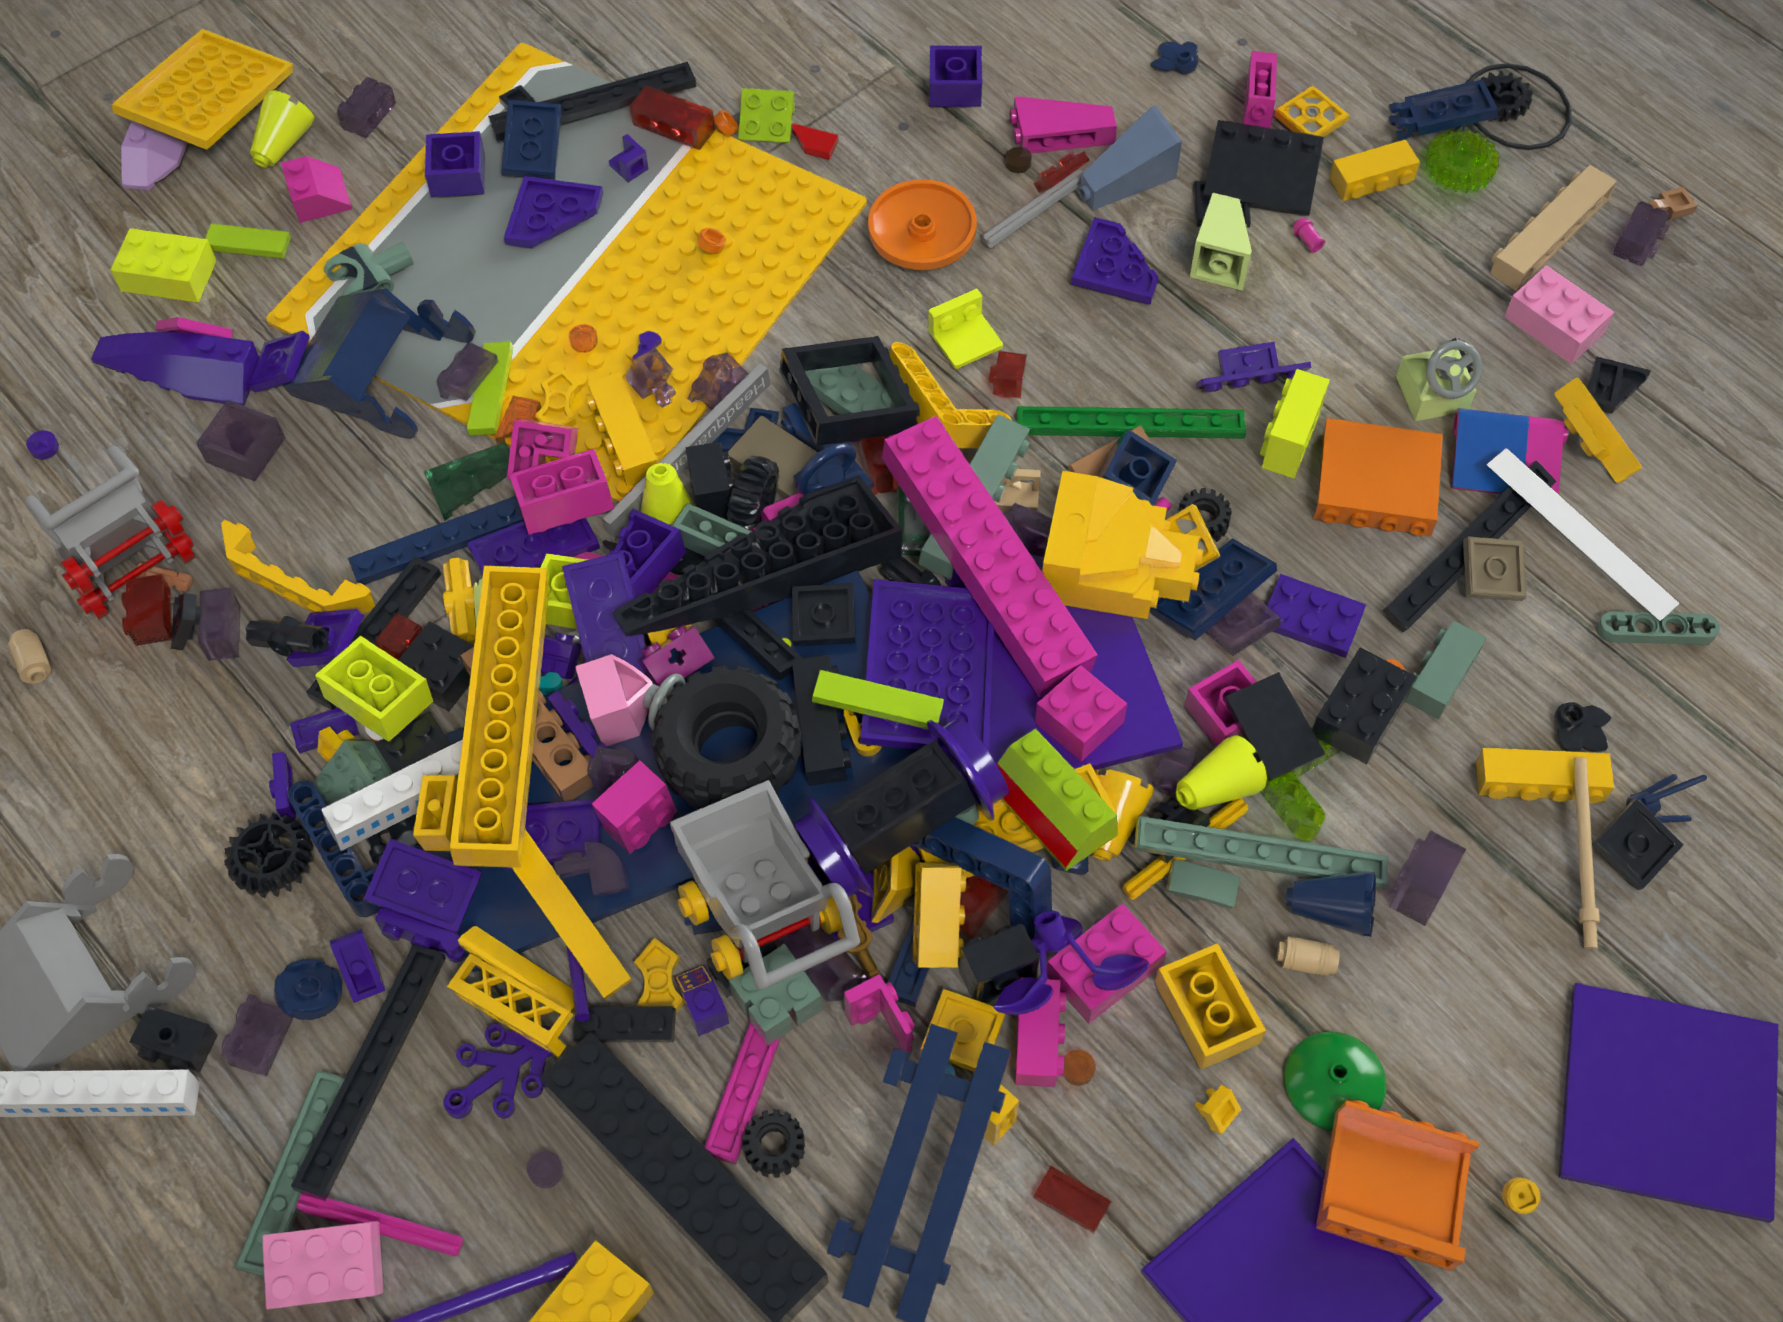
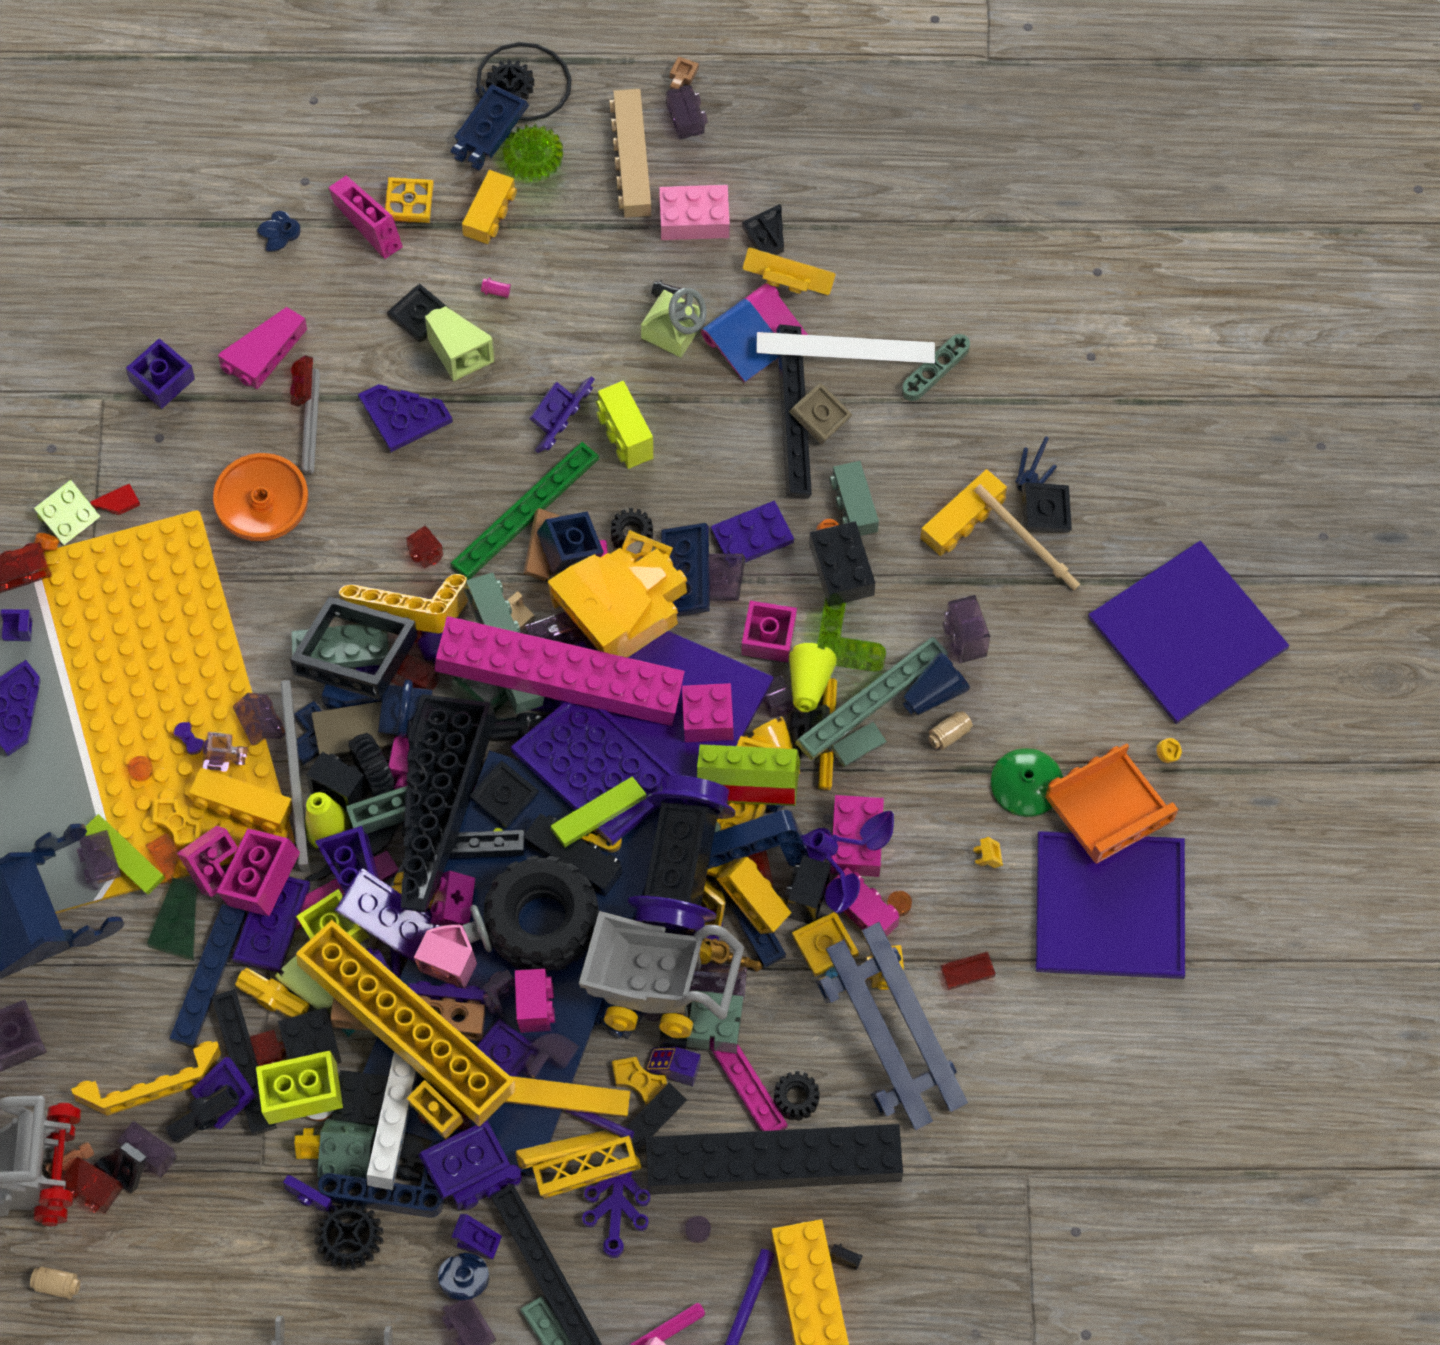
camera: 50 degrees left, 5 degrees up
dark purple tile [290,708,360,754] -> none
orange tile [697,228,726,253] -> none
dark pink bracket [844,974,915,1052] -> none
neon yellow bracket [928,289,1003,369] -> none
dark brown tile [1005,147,1032,173] -> none
sand blue slope [1078,105,1182,211] -> none
yellow brick [1155,943,1266,1070] -> none
black slope [1203,120,1324,216] -> none
black tile [1223,672,1325,782] -> none
orange panel [1314,418,1443,536] -> none
black plate [1554,702,1611,752] -> none

